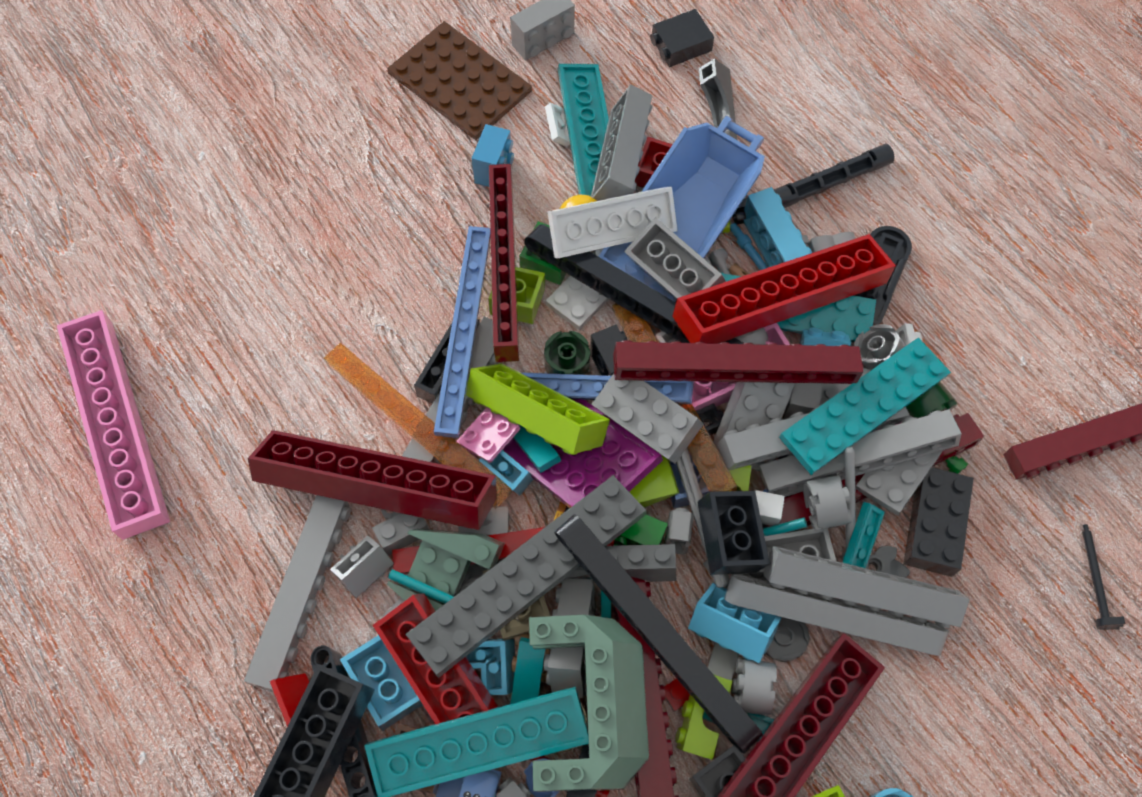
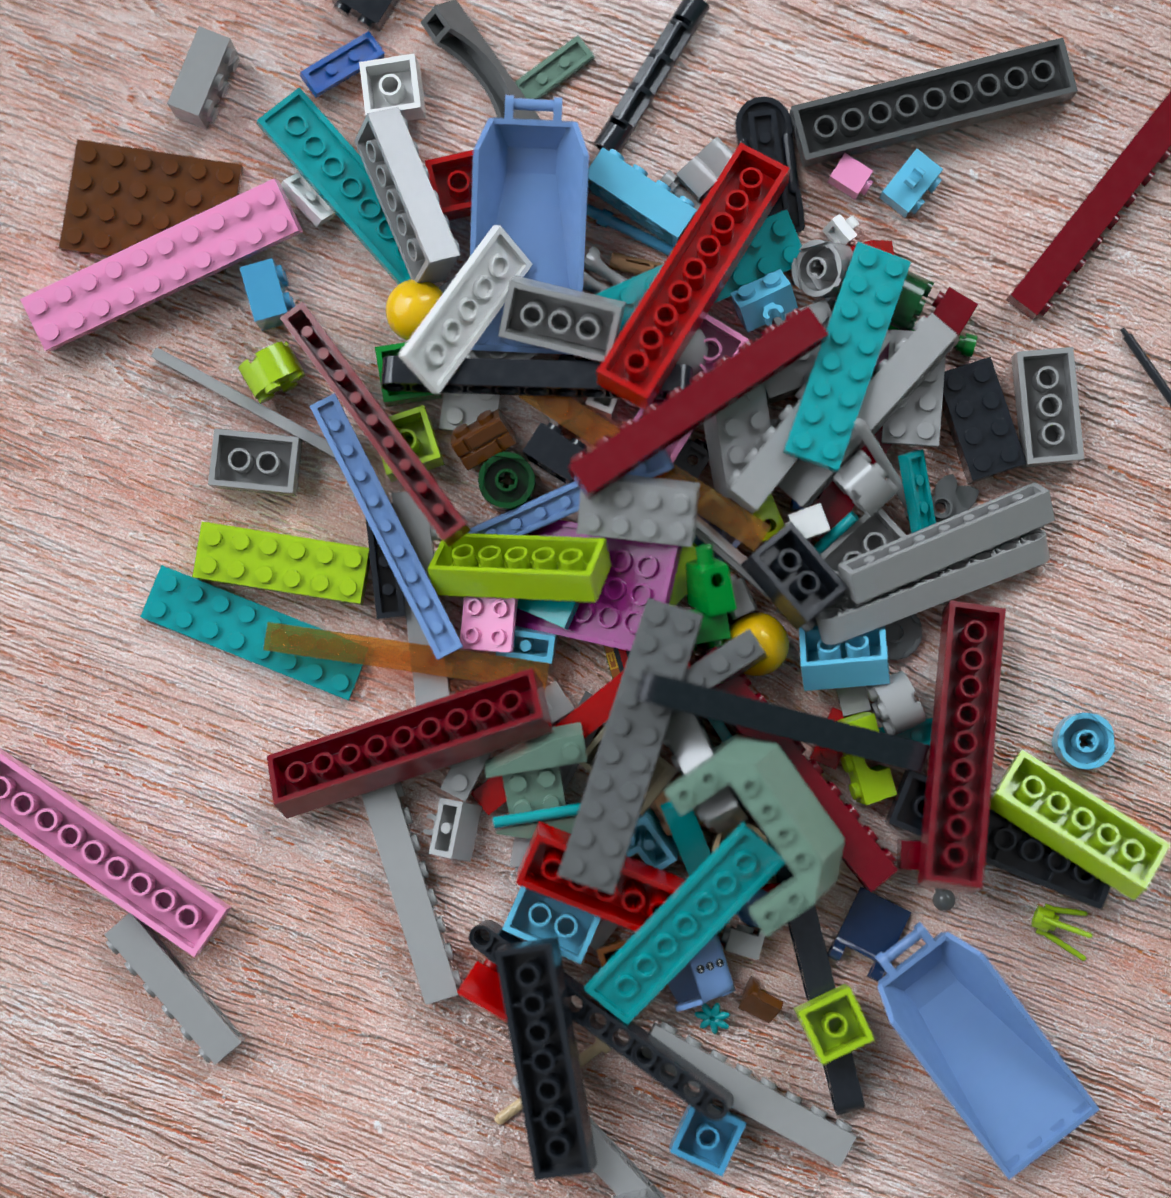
camera: 30 degrees left, 20 degrees up
none -> bright pink brick [20,178,303,351]
none -> light grey brick [104,913,245,1065]
none -> teal plate [140,565,370,701]
none -> light grey tile [151,348,336,460]
none -> lime brick [192,521,370,606]
none -> light grey brick [208,428,303,497]
none -> lime brick [238,341,305,404]
none -> blue hinge [300,31,385,98]
none -> white brick [359,54,426,121]
none -> reddish brown brick [450,408,517,471]
none -> sand green tile [515,35,595,99]
none -> white sticker [589,919,619,950]
none -> green torso [685,544,737,617]
none -> yellow piece [725,612,789,676]
none -> dark grey brick [789,37,1078,168]
none -> bright pink brick [828,153,874,200]
none -> medium azure brick [879,149,943,218]
none -> light grey brick [1011,347,1084,468]

